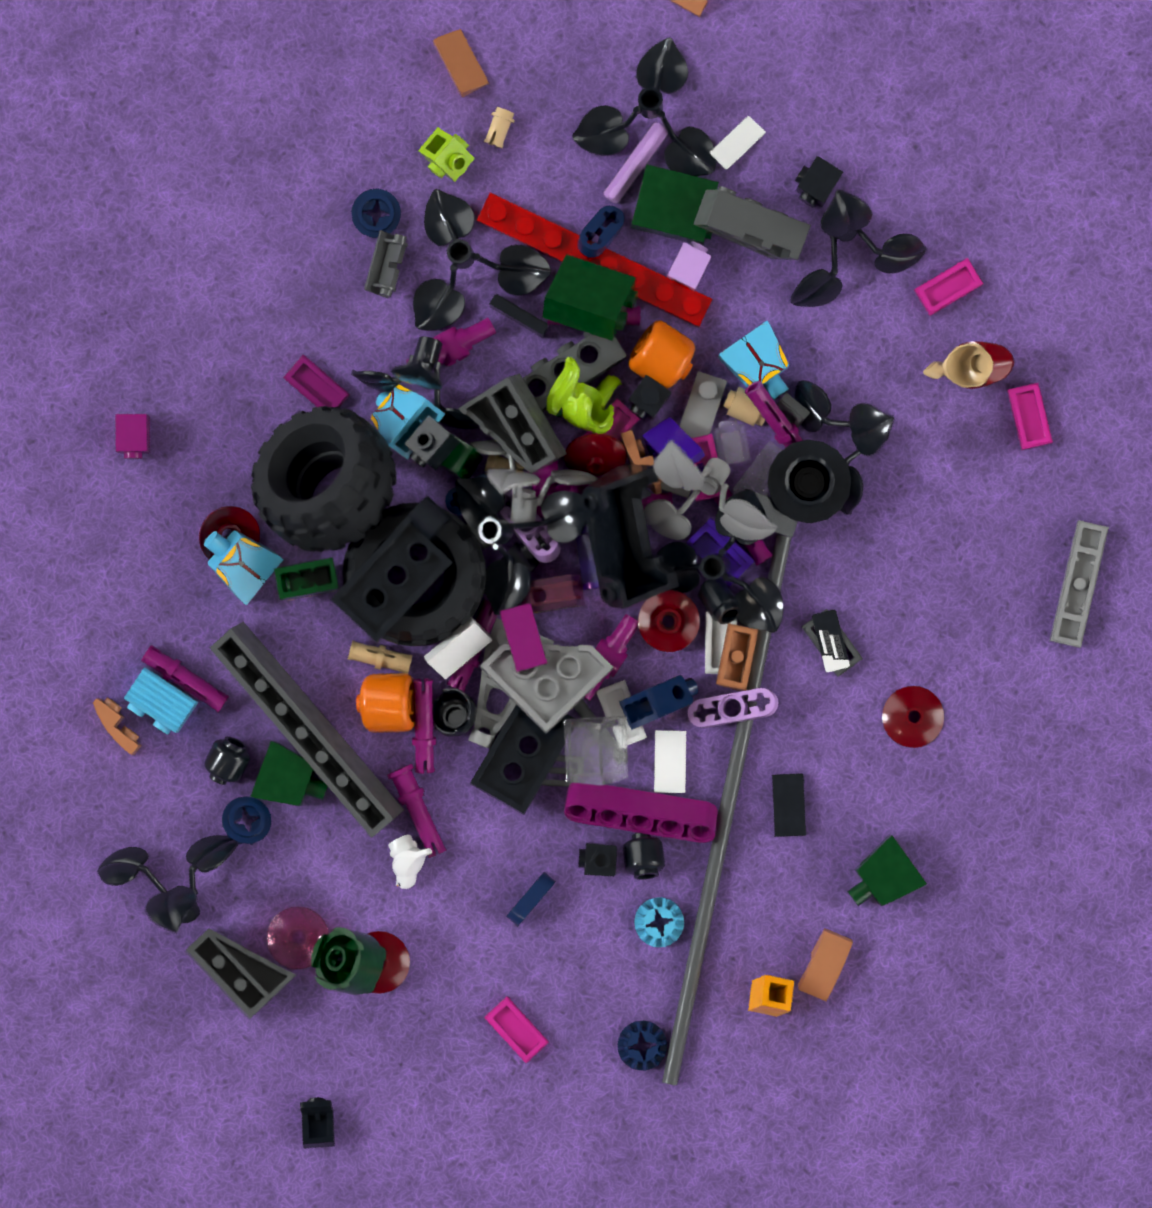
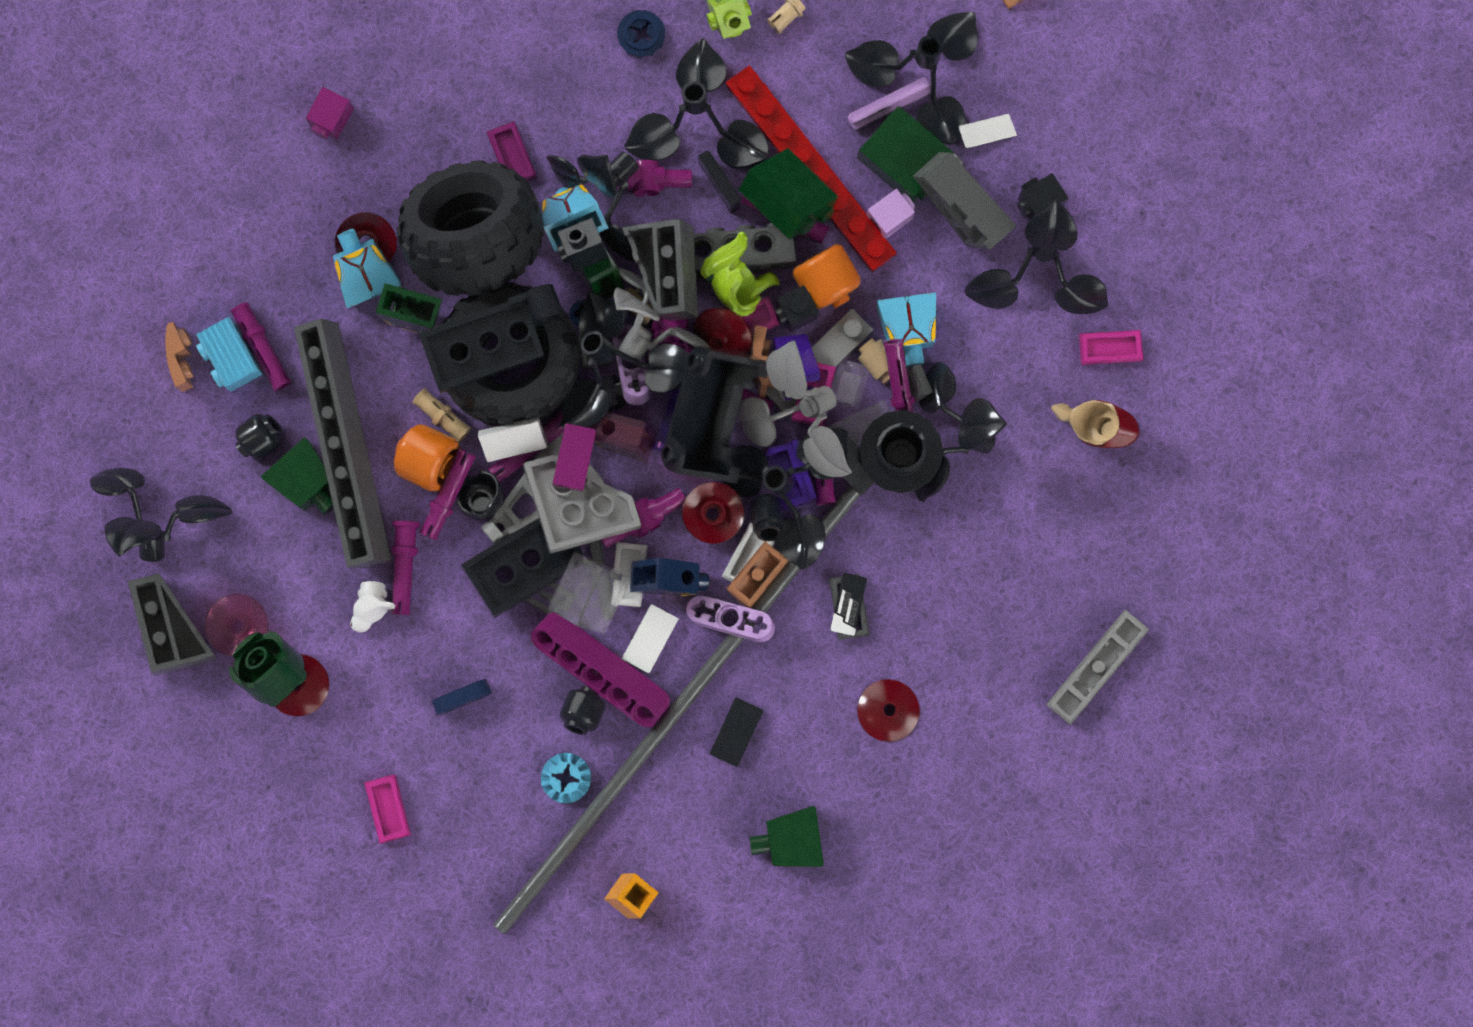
camera: 25 degrees right, 5 degrees down
dark blue gear [222,796,272,845] -> none
black bracket [300,1097,335,1149] -> none
dark grey hinge [364,230,408,298] -> none
dark blue beam [577,205,625,258] -> none
black bracket [578,843,617,877] -> none
dark blue gear [617,1021,667,1071] -> none
nougat slope [798,928,853,1001] -> none
dark pink tile [1007,383,1053,451] -> none

